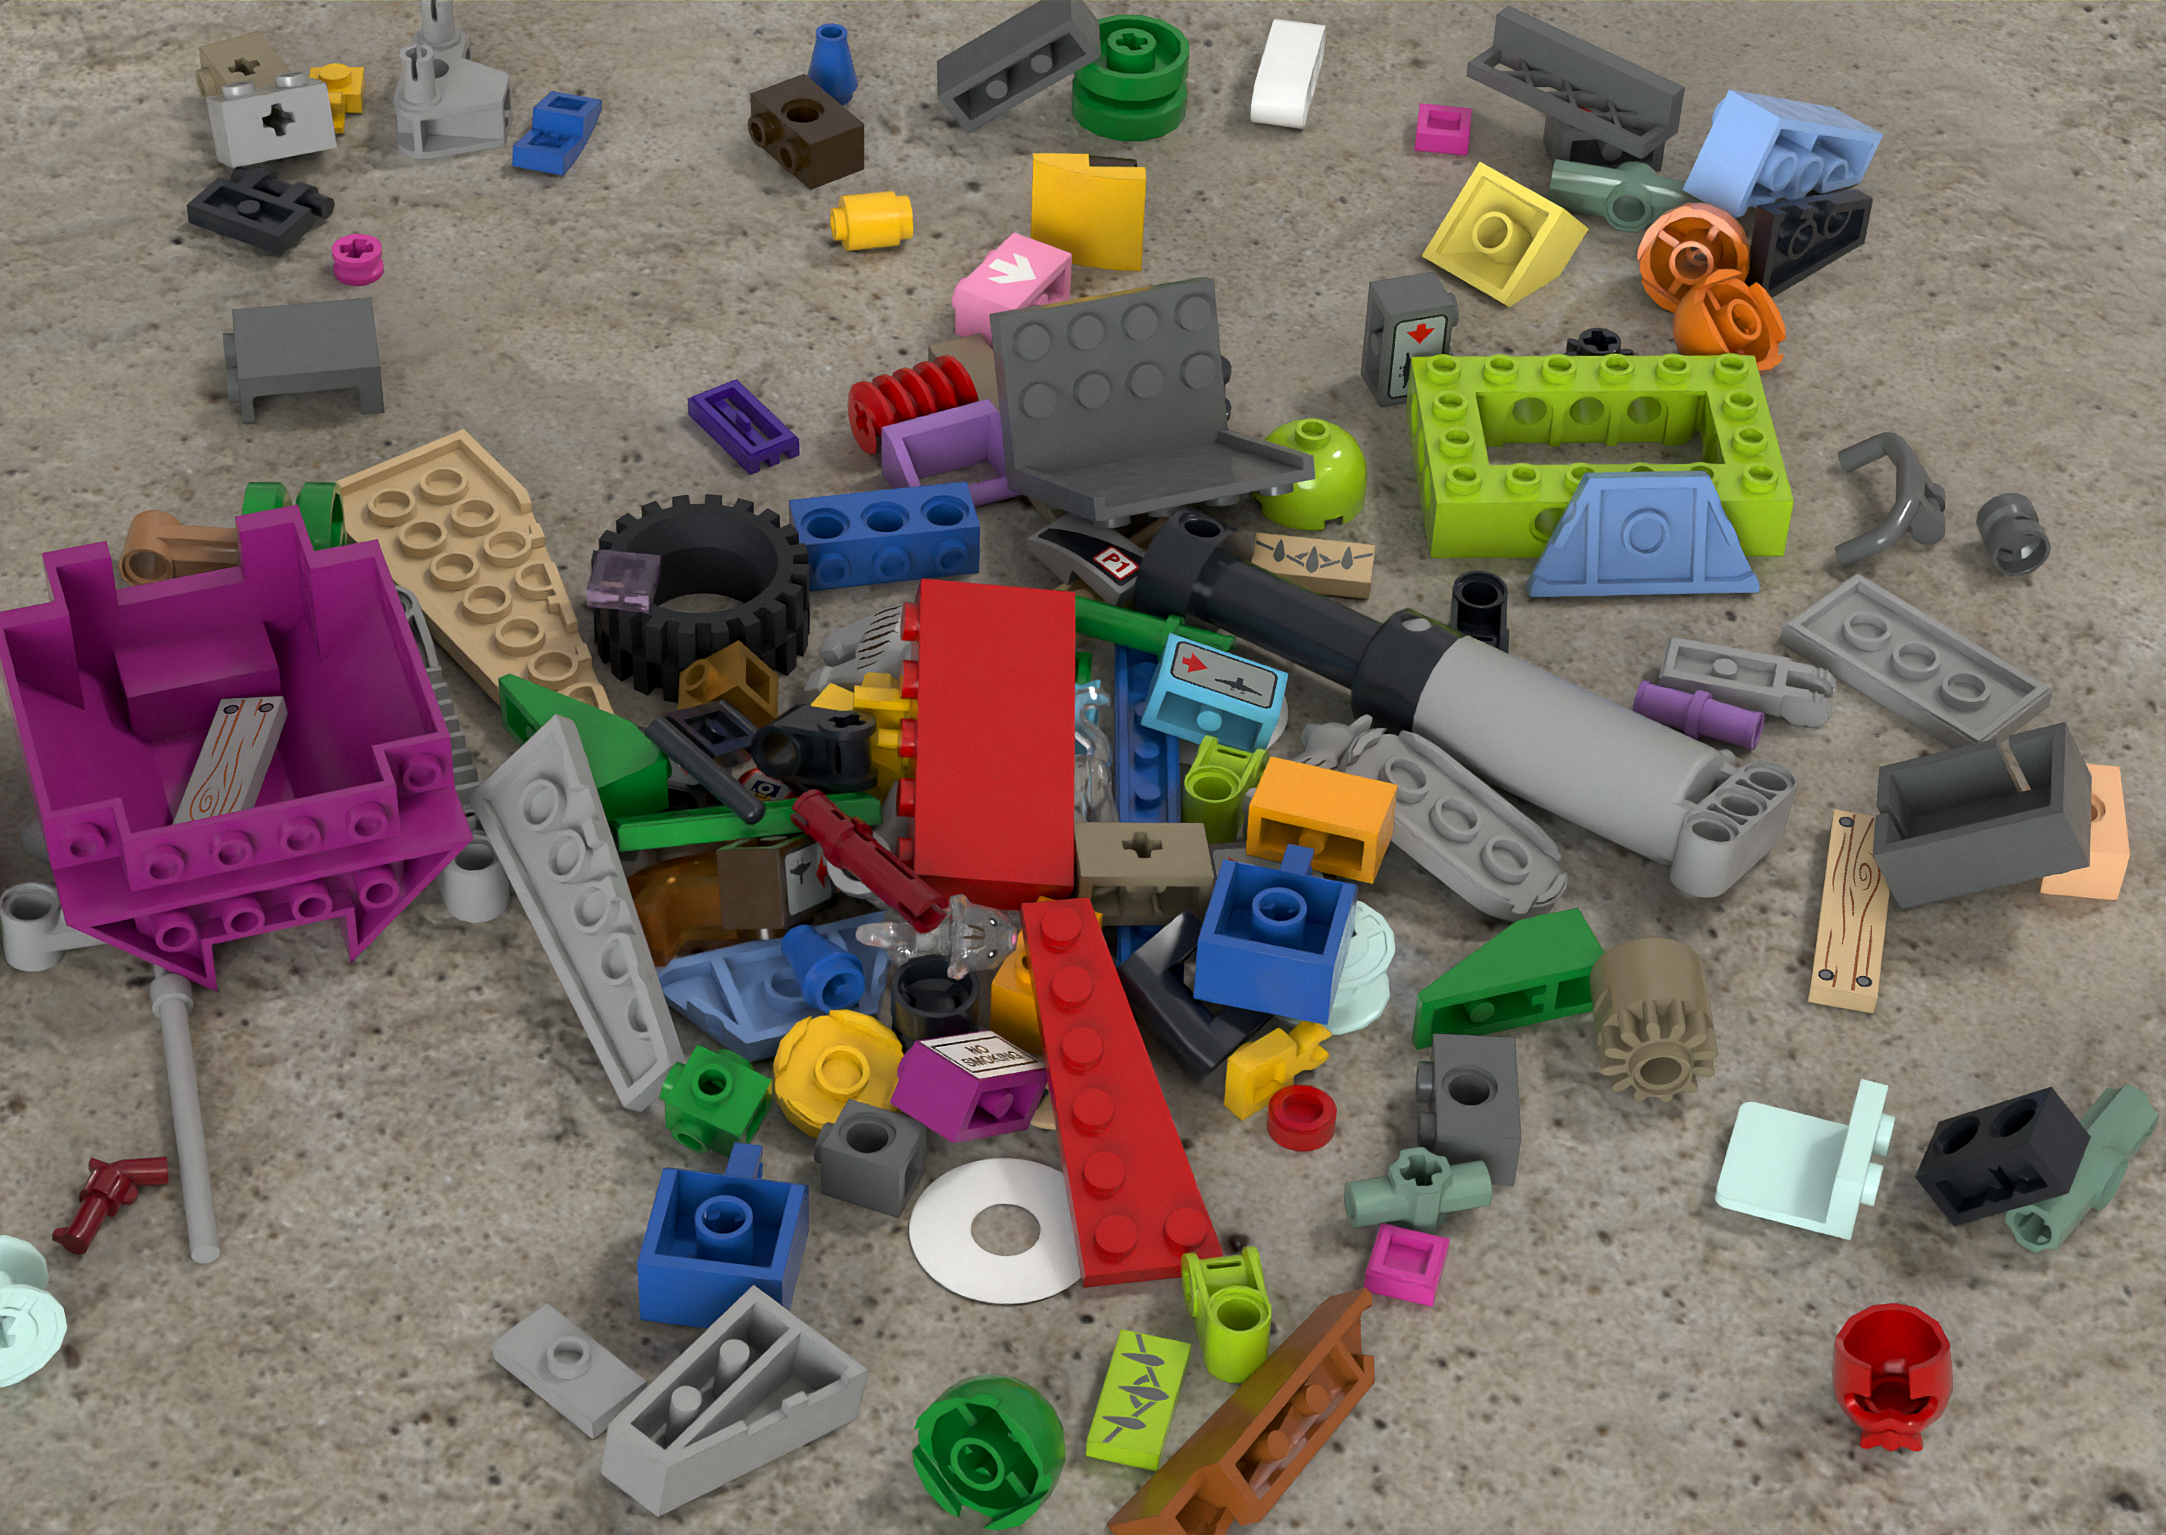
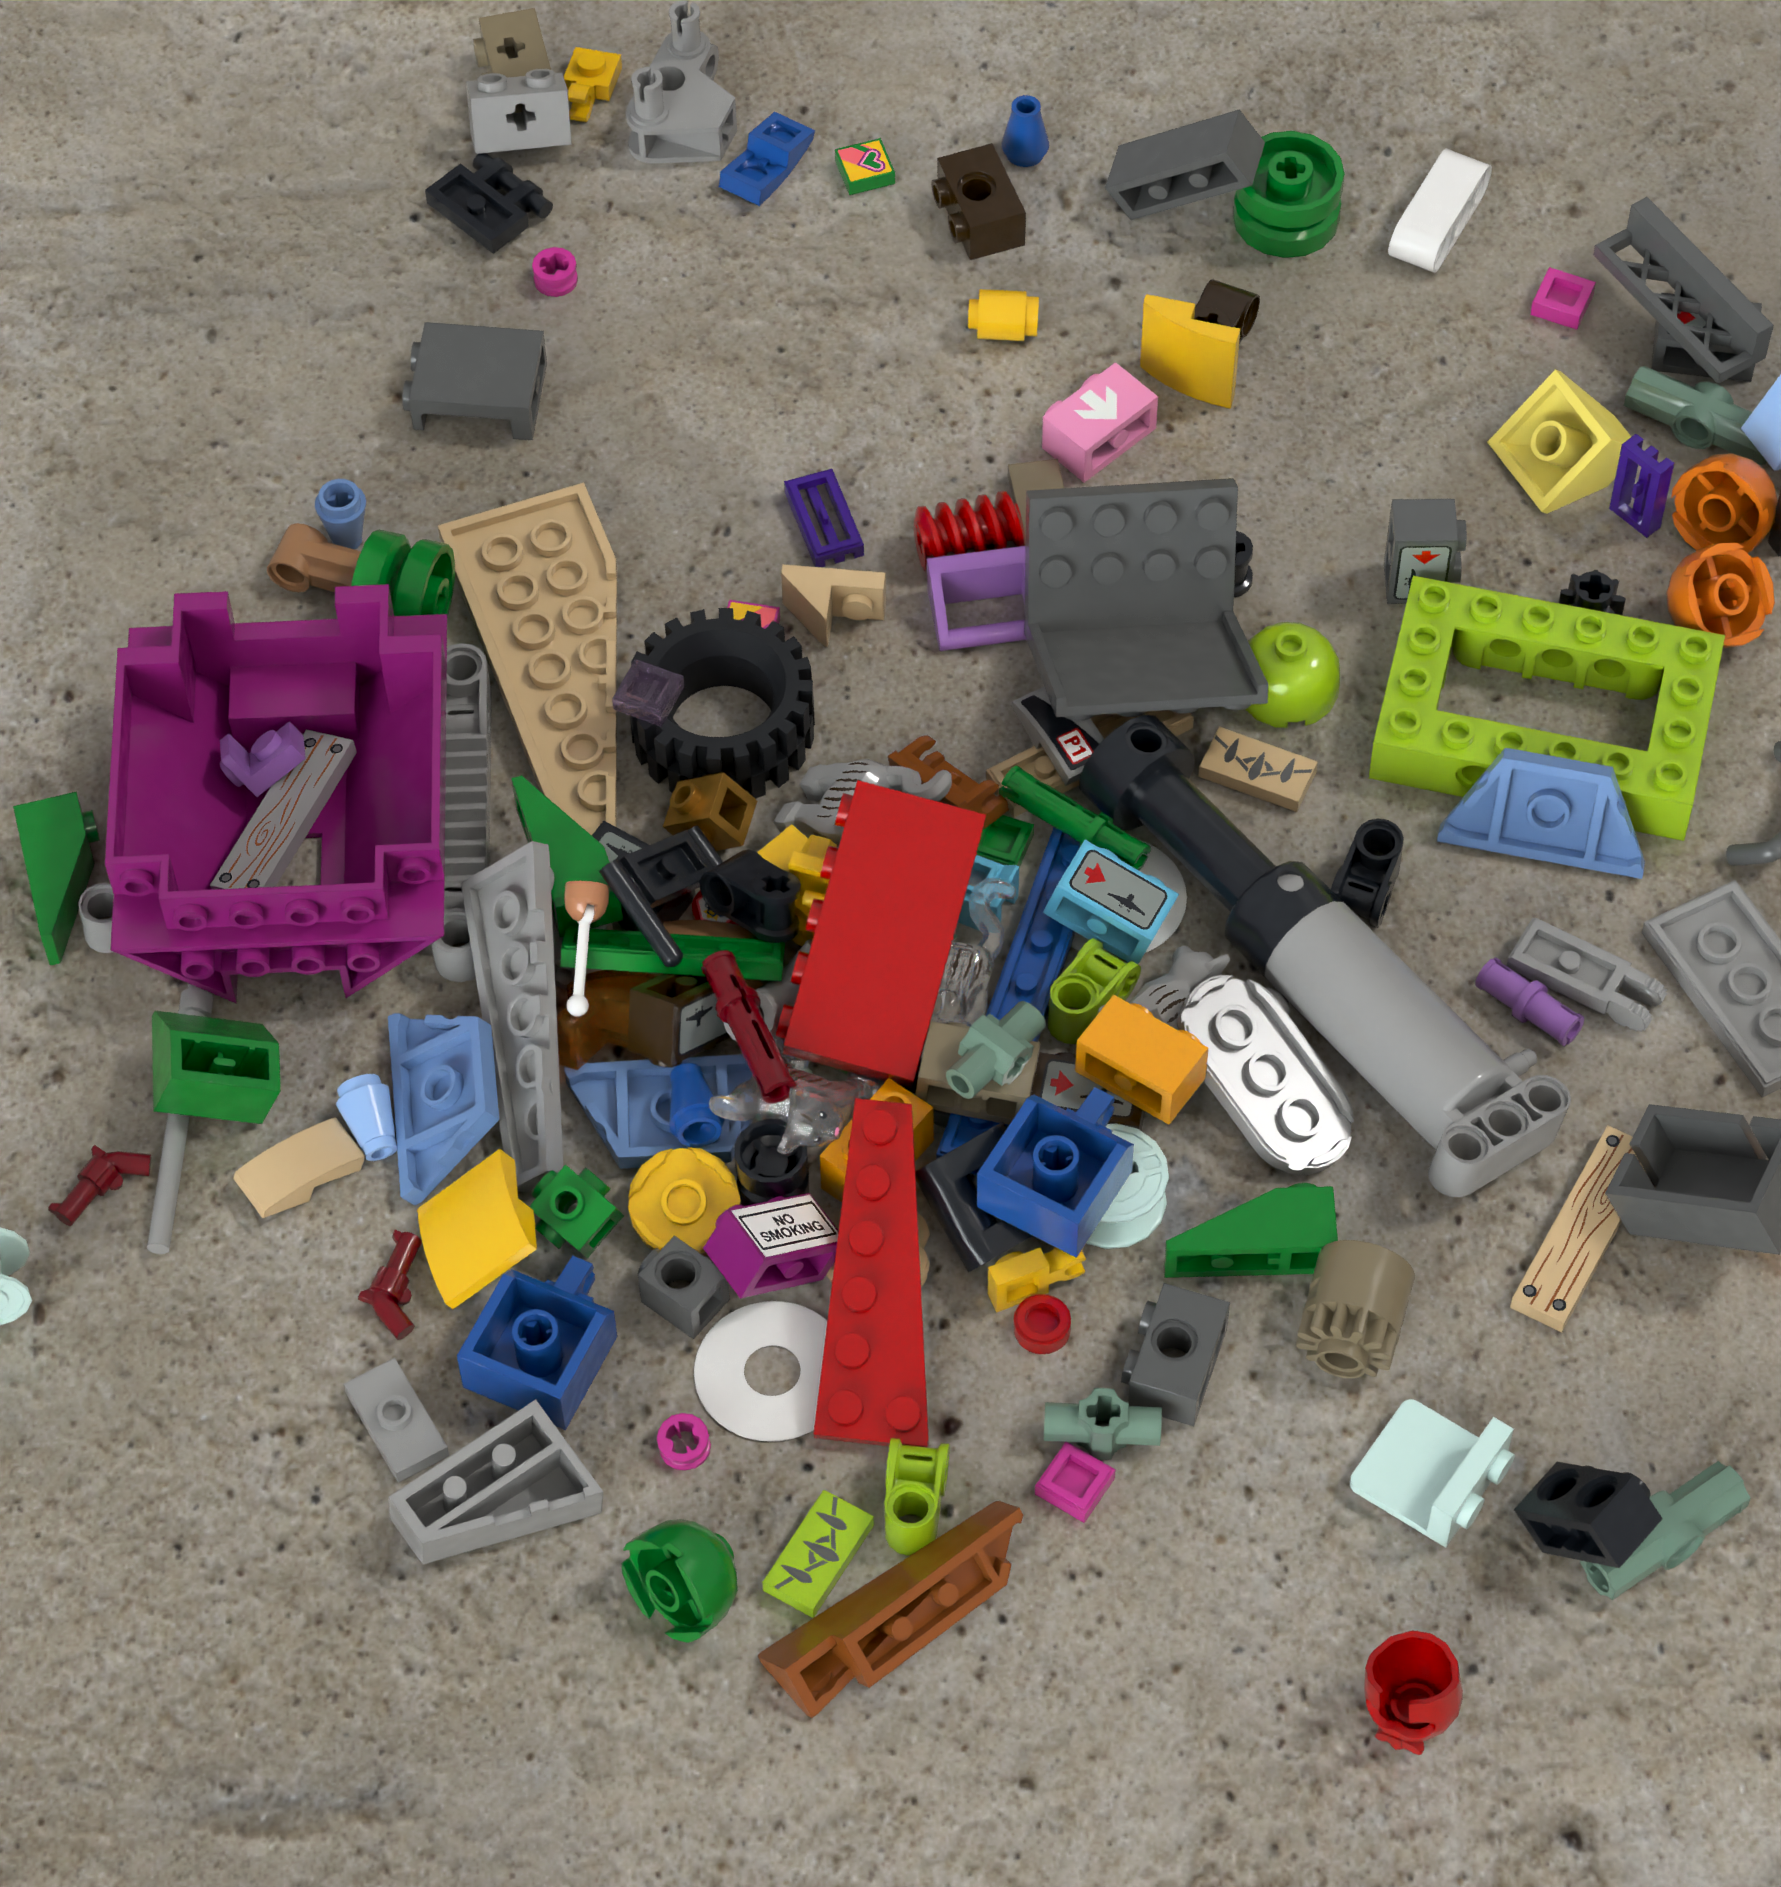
camera: 20 degrees right, 15 degrees up
blue brick [789,481,980,591] -> none
none -> green slope [152,1011,281,1124]
none -> medium lavender bracket [220,721,306,797]
none -> tan slope [233,1117,365,1218]
none -> medium blue cone [315,479,366,550]
none -> light blue cone [336,1074,397,1161]
none -> dark red piece [358,1230,422,1340]
none -> medium blue wing [388,1013,499,1206]
none -> yellow slope [417,1148,537,1309]
none -> hinge [564,881,610,1017]
none -> dark pink bush [657,1413,711,1471]
none -> tan slope [781,564,886,647]
none -> tile [835,138,895,195]
none -> sand green axle [946,1001,1046,1099]
none -> dark purple tile [1609,434,1674,538]

